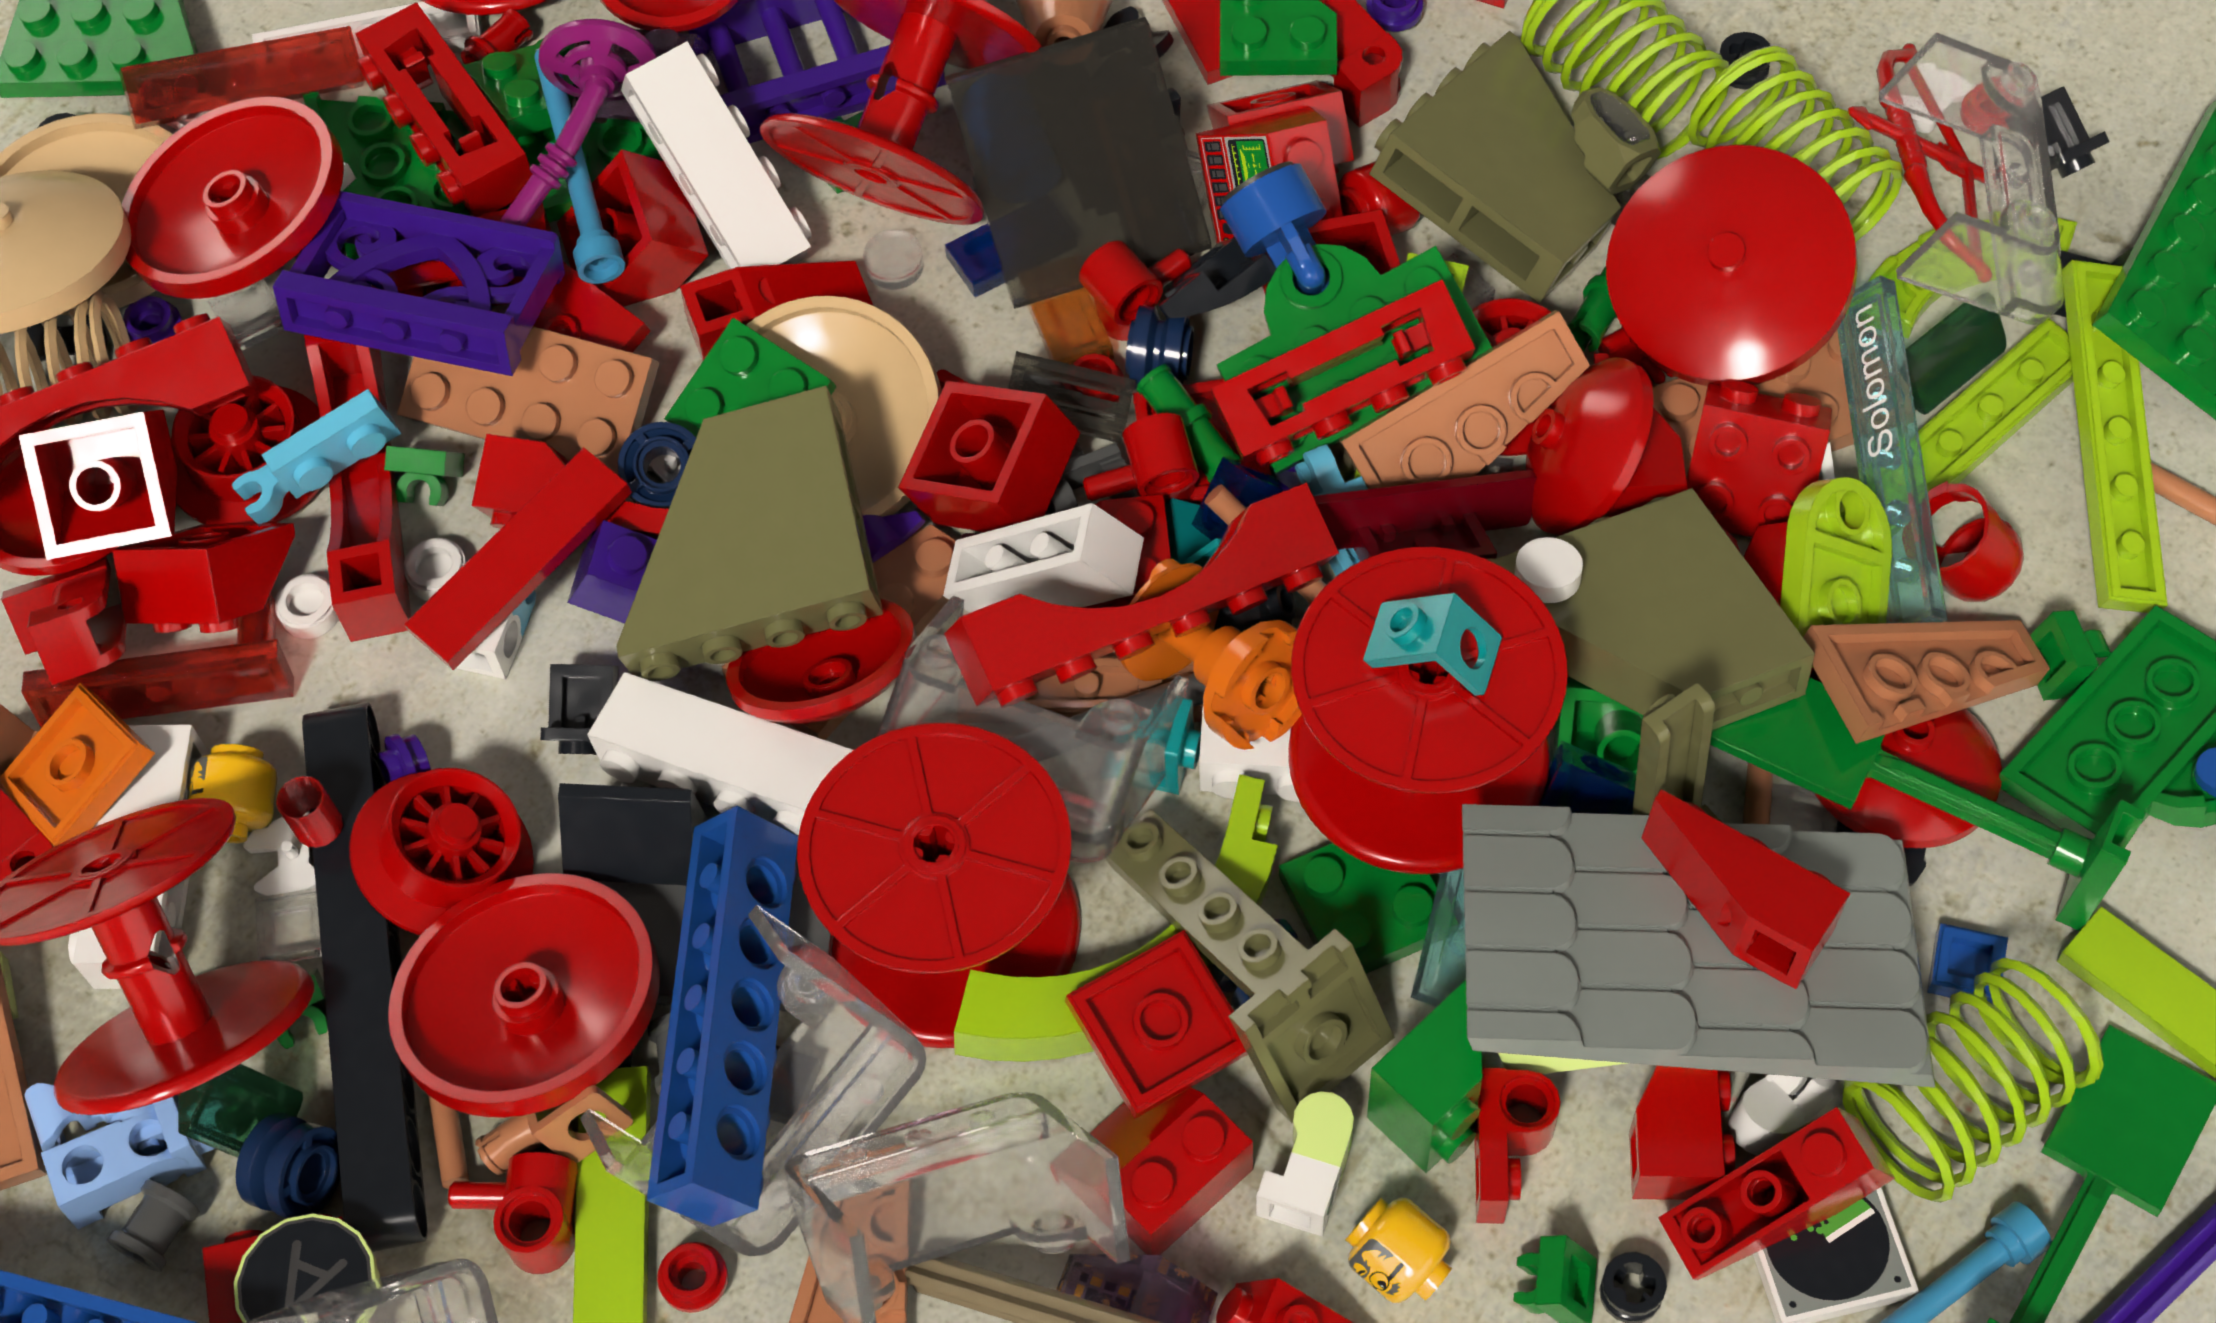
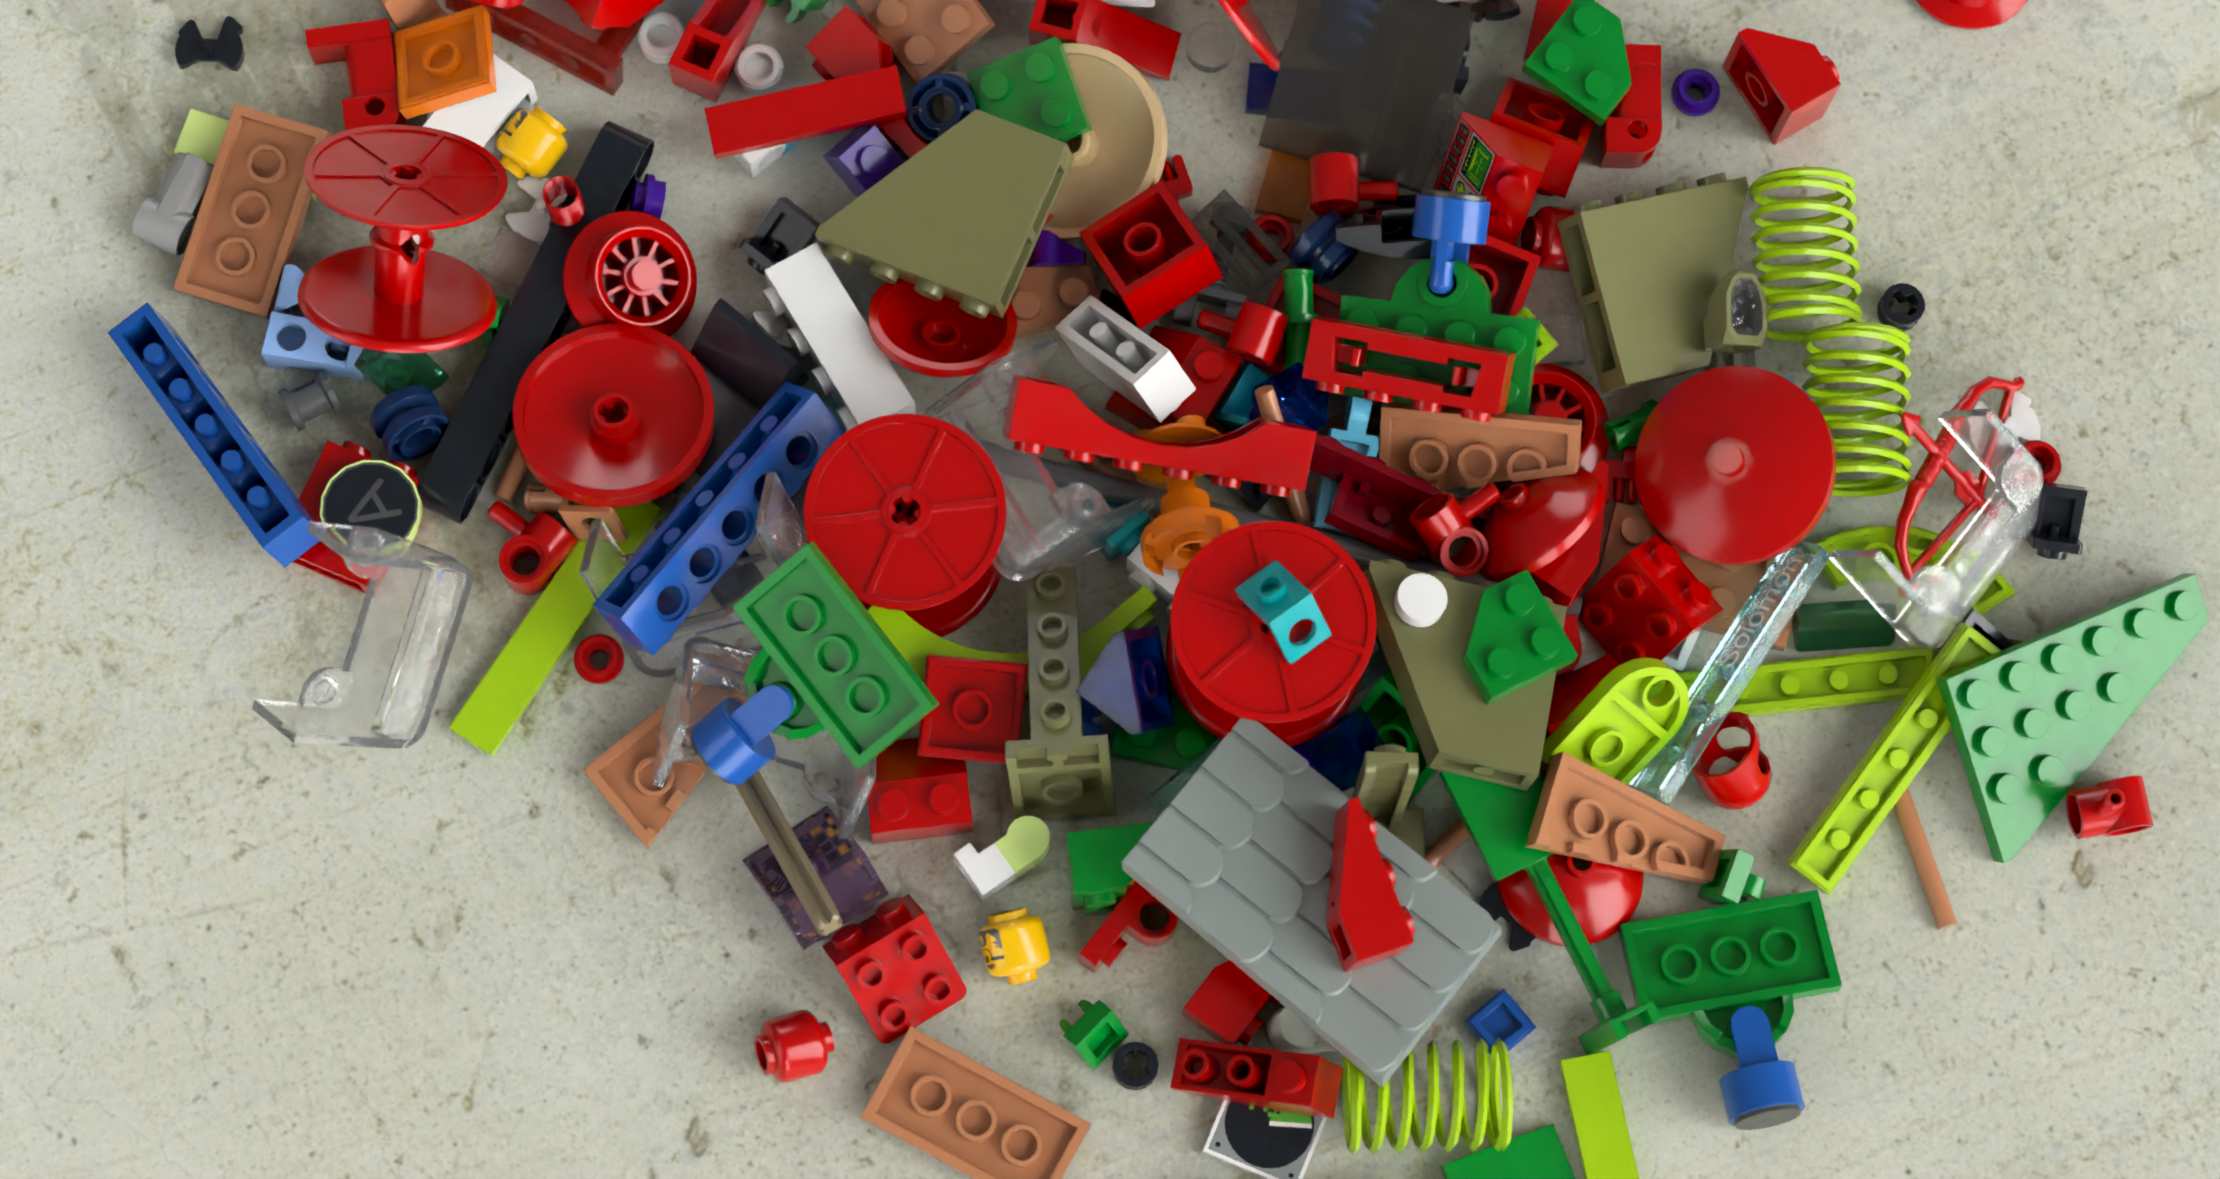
camera: 25 degrees right, 15 degrees up
none -> green plate [691,542,940,785]
none -> clear blue slope [1076,626,1175,735]
none -> red piece [1409,482,1501,577]
none -> green plate [1462,570,1578,704]

